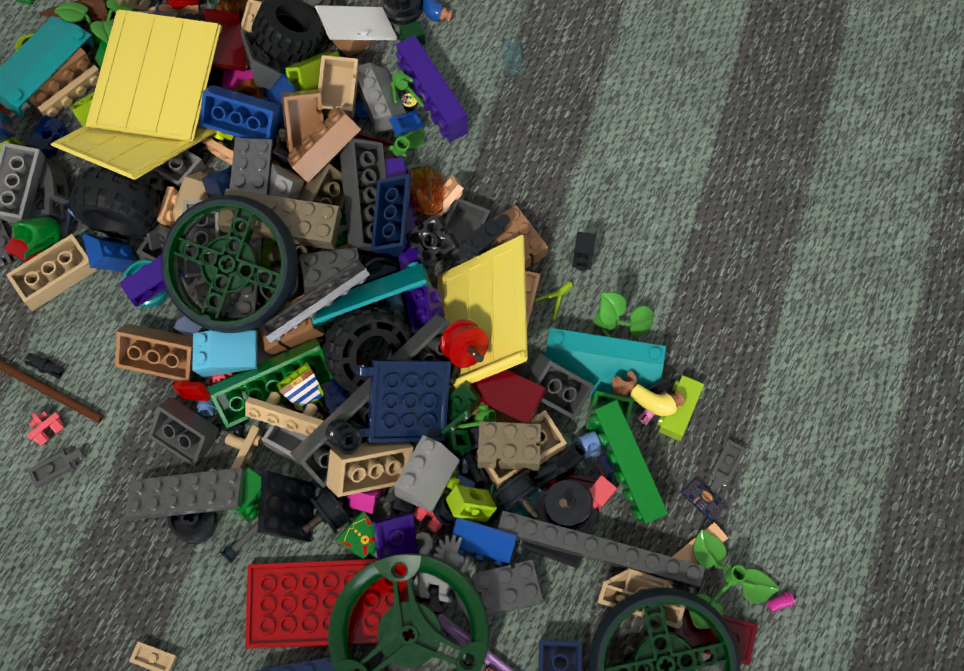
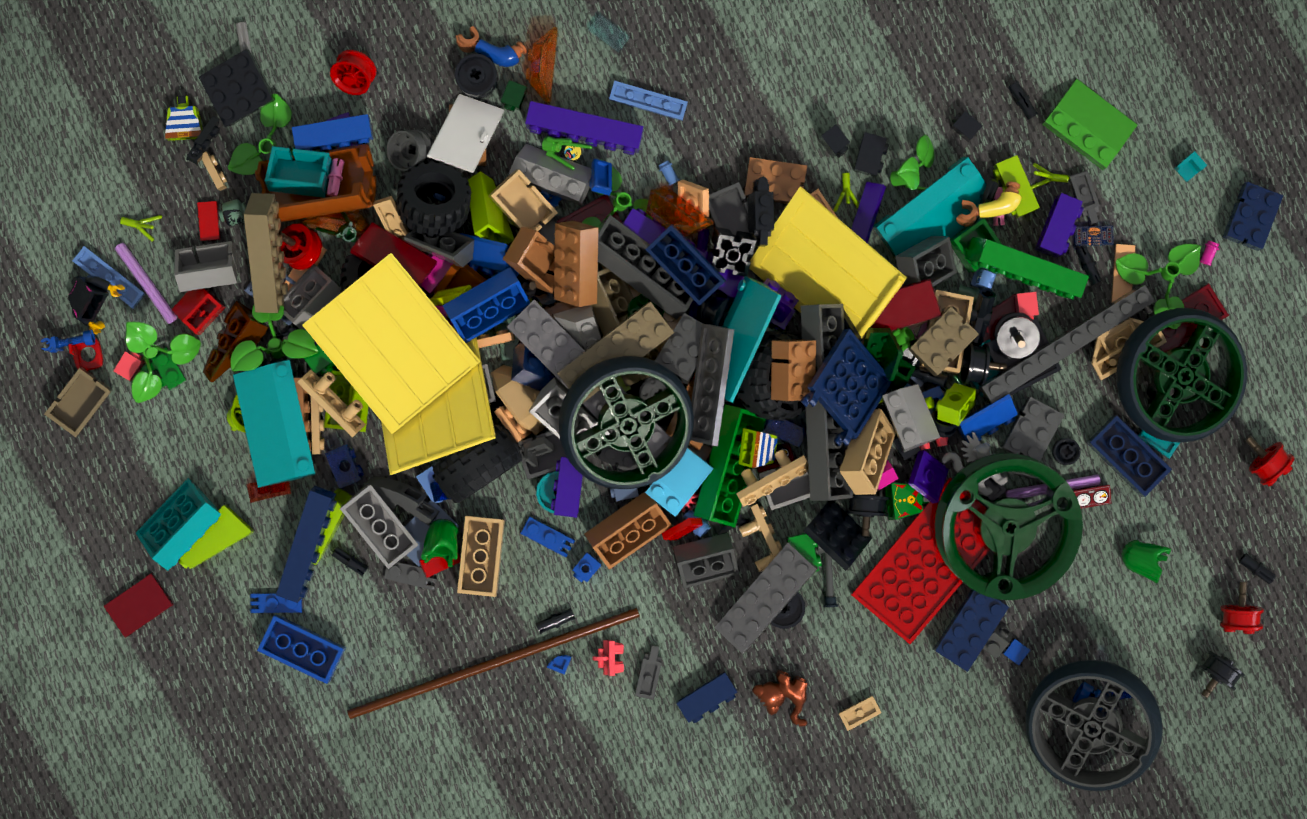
camera: 50 degrees left, 20 degrees up
blue slope [82,233,135,272] -> none
black wheel [325,419,362,454] -> none
red wheel [440,319,489,368] -> none
clear blue tile [595,454,614,482] -> none
none -> tan plate [297,370,366,438]
none -> blue hinge [520,517,575,557]
none -> clear orange wedge [526,27,558,105]
none -> blue tile [547,655,572,675]
none -> blue brick [573,552,602,583]
none -> medium blue plate [609,81,688,121]
none -> medium blue pin [659,161,680,186]
none -> dark blue brick [676,671,737,723]
none -> copper animal [752,670,808,726]
none -> medium nougat piece [771,340,816,401]
none -> dark purple tile [851,182,886,244]
none -> black brick [853,132,889,177]
none -> black brick [951,111,983,142]
none -> black pin [1008,81,1038,120]
none -> lime plant [1031,163,1069,189]
none -> dark purple brick [1035,193,1084,258]
none -> bright green slope [1042,79,1137,170]
none -> black wheel [1052,438,1081,465]
none -> black pin [1075,246,1103,286]
none -> teal panel [1174,151,1207,182]
none -> dark blue piece [1223,182,1284,251]

